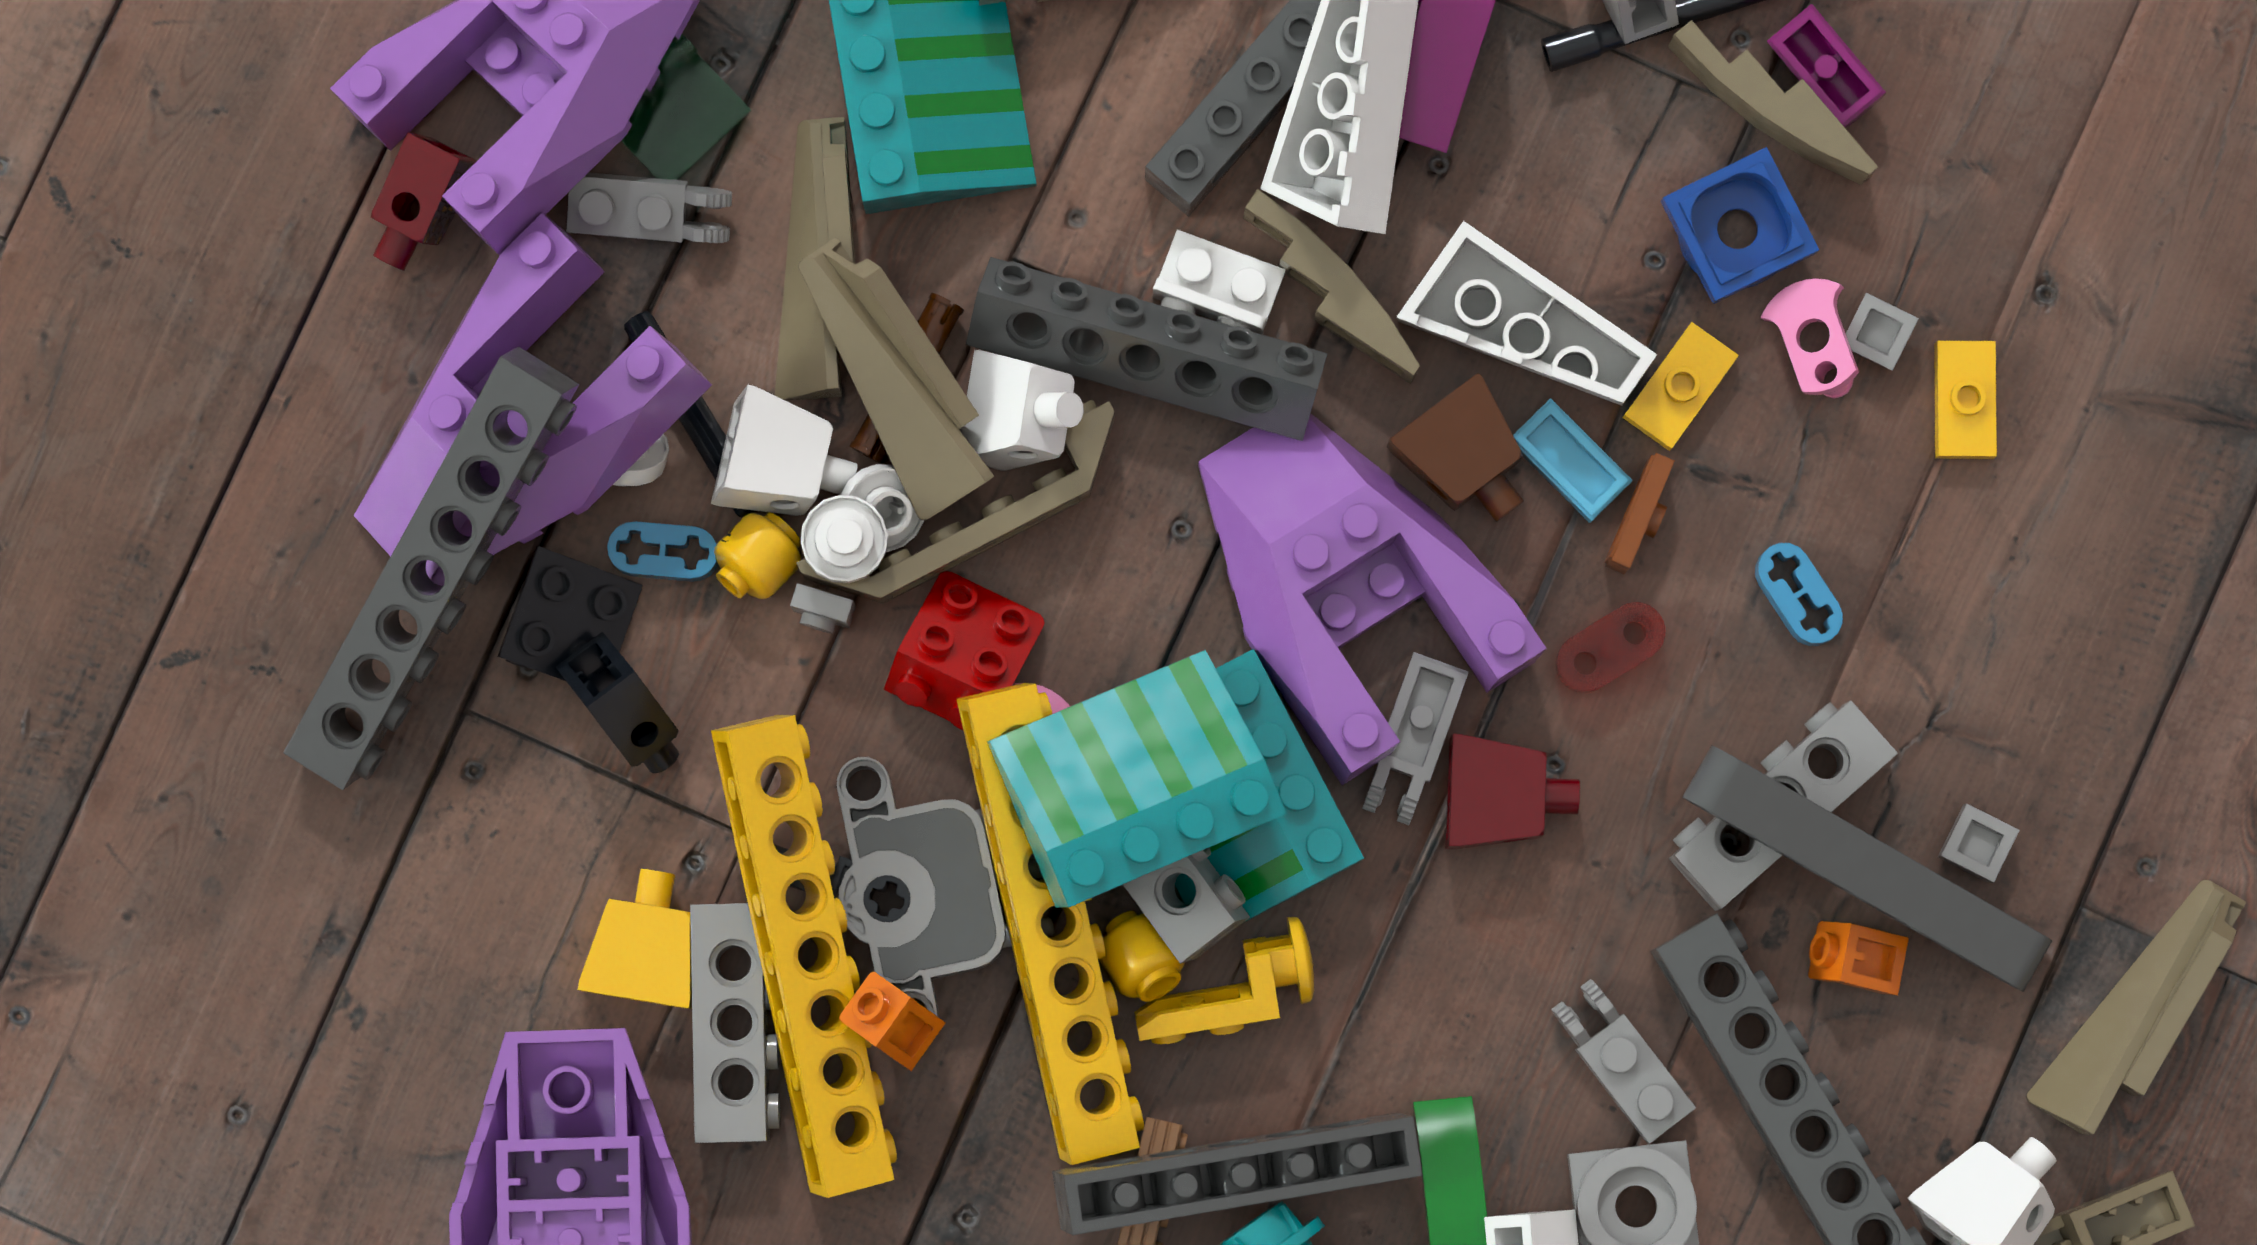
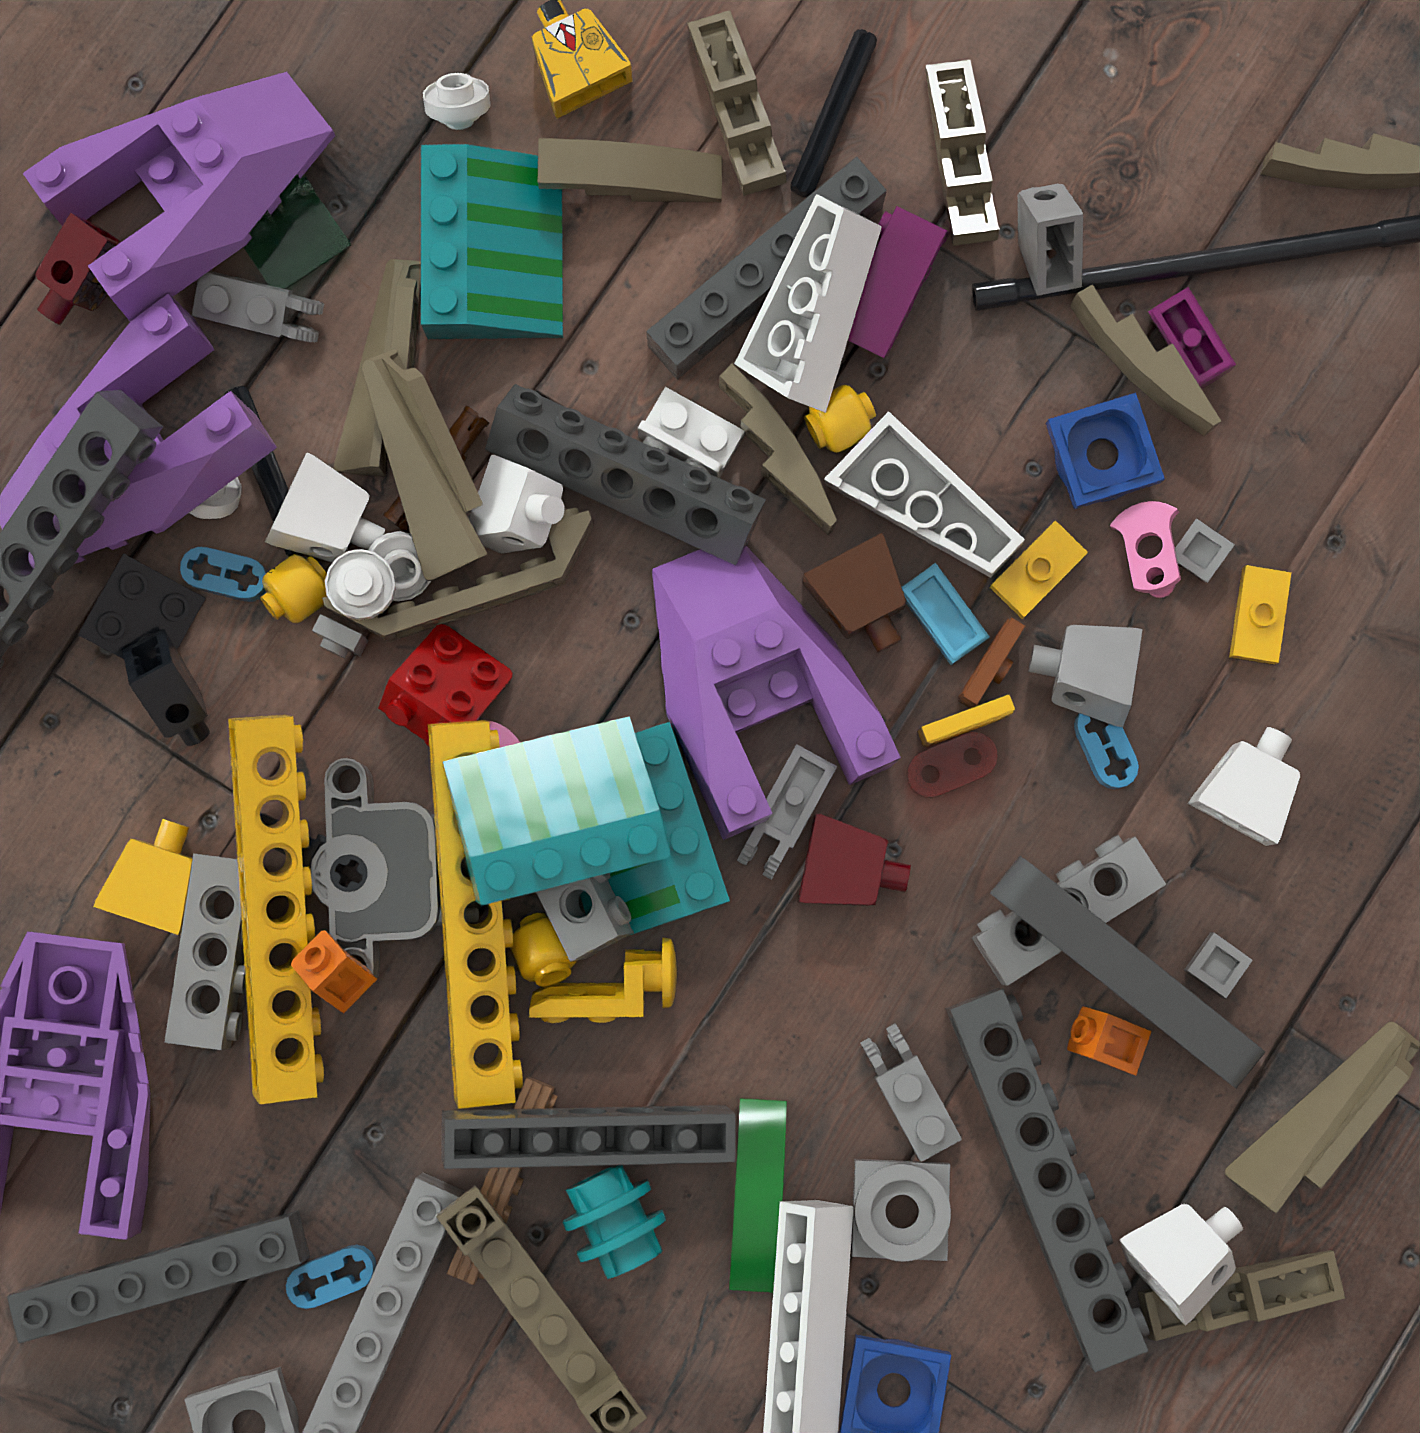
camera: 10 degrees right, 0 degrees up
none -> yellow head [804,385,876,453]
none -> yellow tile [917,695,1015,747]
none -> light grey torso [1028,625,1143,727]
none -> white torso [1188,727,1300,846]

